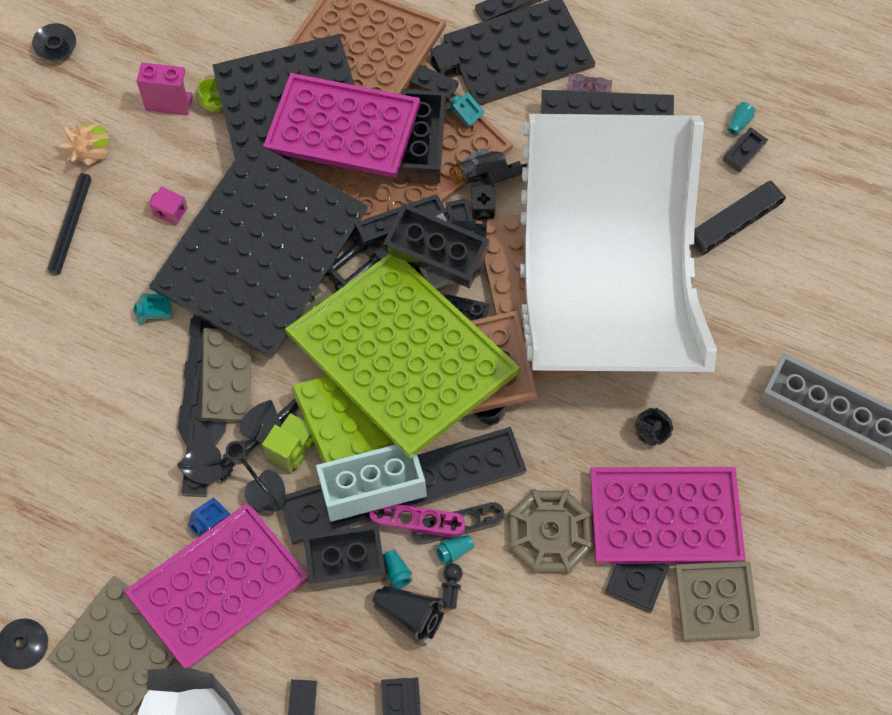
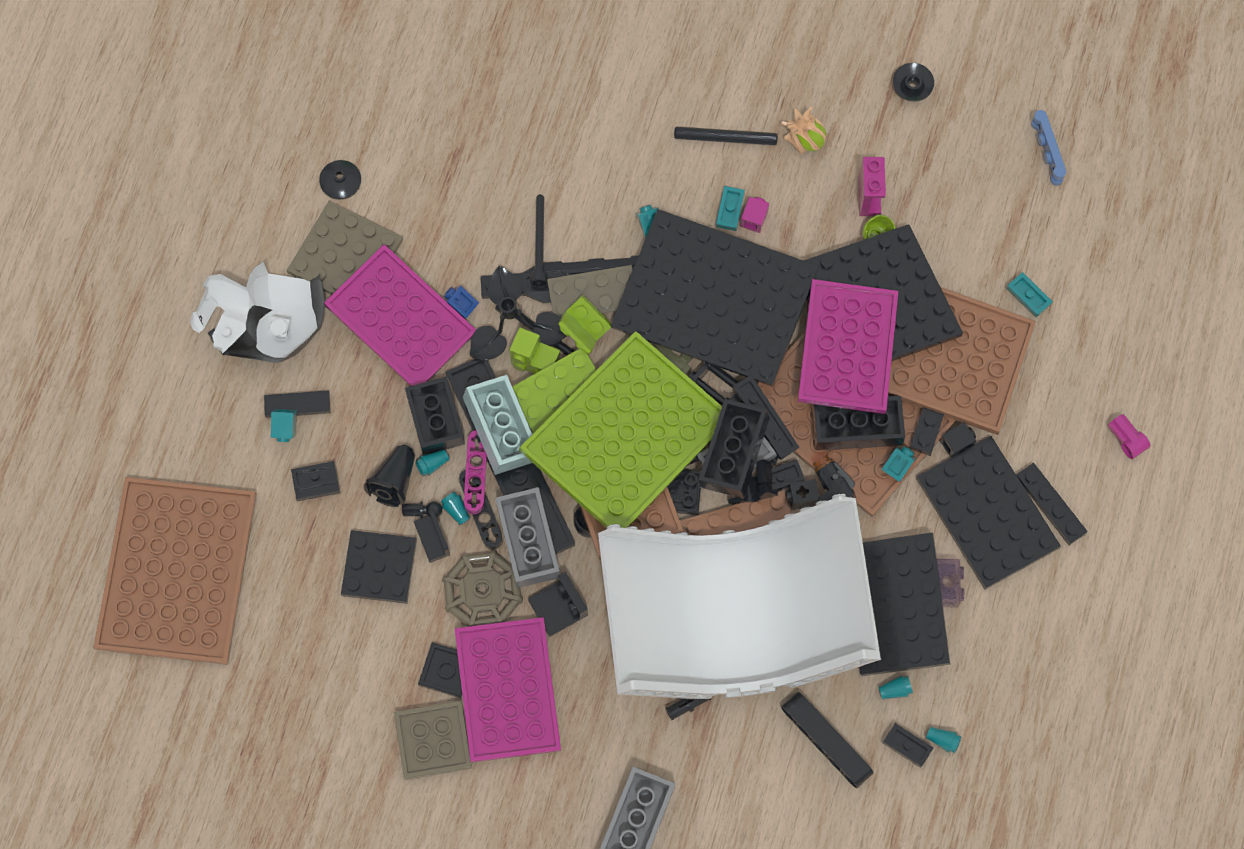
camera: 85 degrees right, 5 degrees up
black piece [634,407,674,446] -> none
none -> black plate [341,530,417,604]
none -> black panel [414,509,450,563]
none -> light grey brick [495,487,560,588]
none -> black bracket [528,572,588,637]
none -> black piece [530,194,548,288]
none -> lime bracket [558,294,611,354]
none -> teal plate [716,186,745,231]

